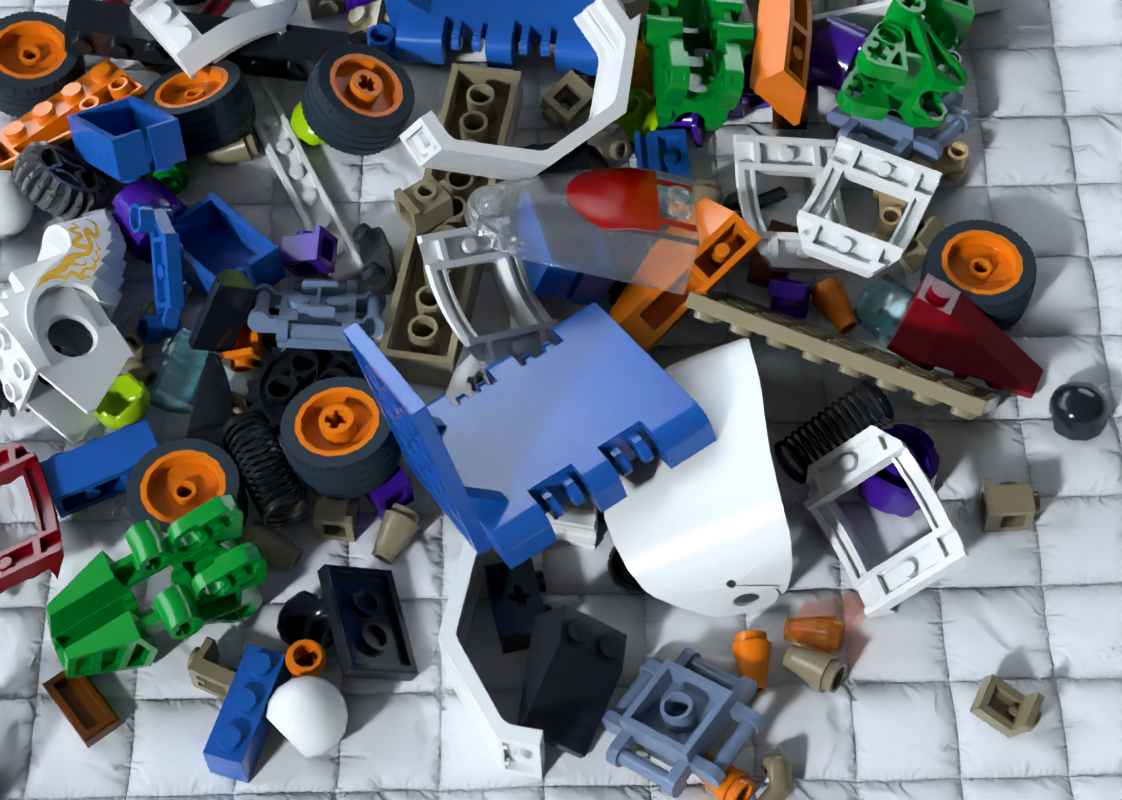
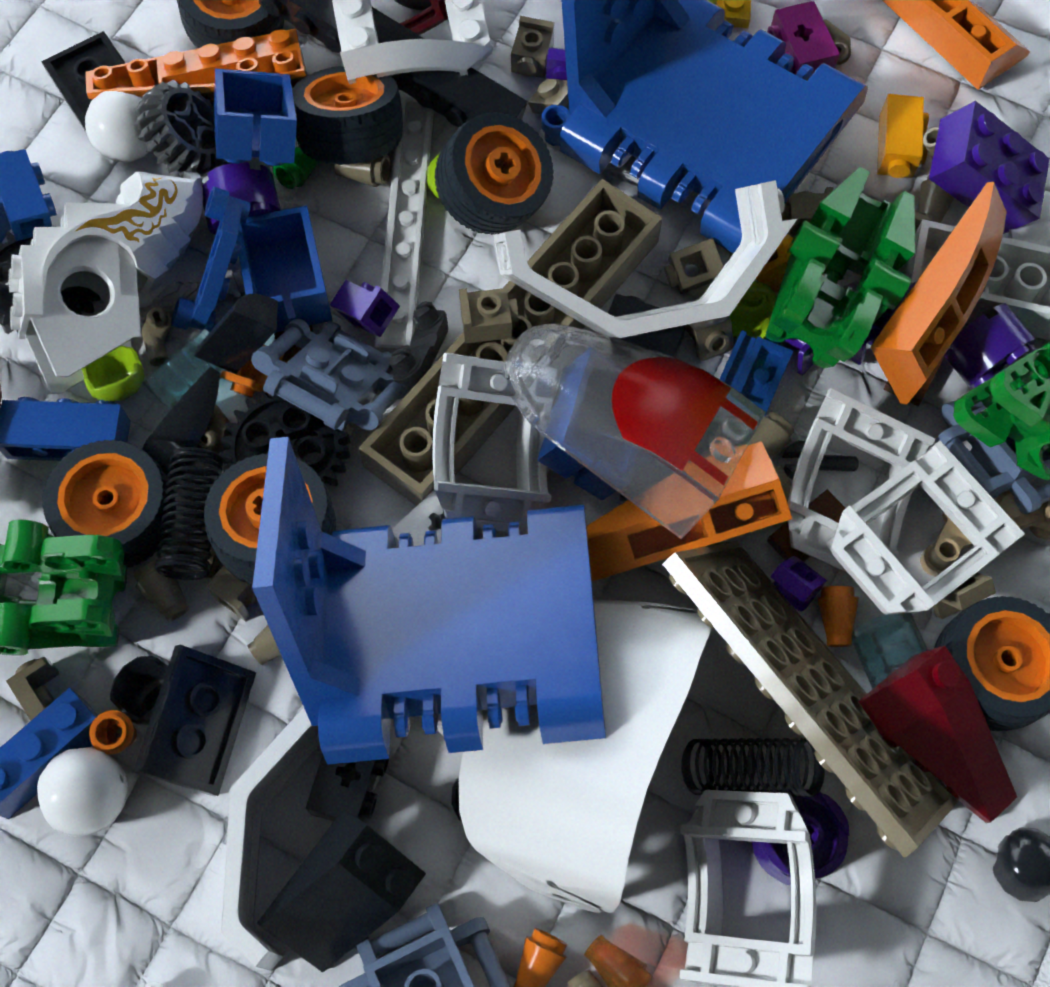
camera: 25 degrees right, 10 degrees up
dark tan brick [978,479,1040,532] -> none

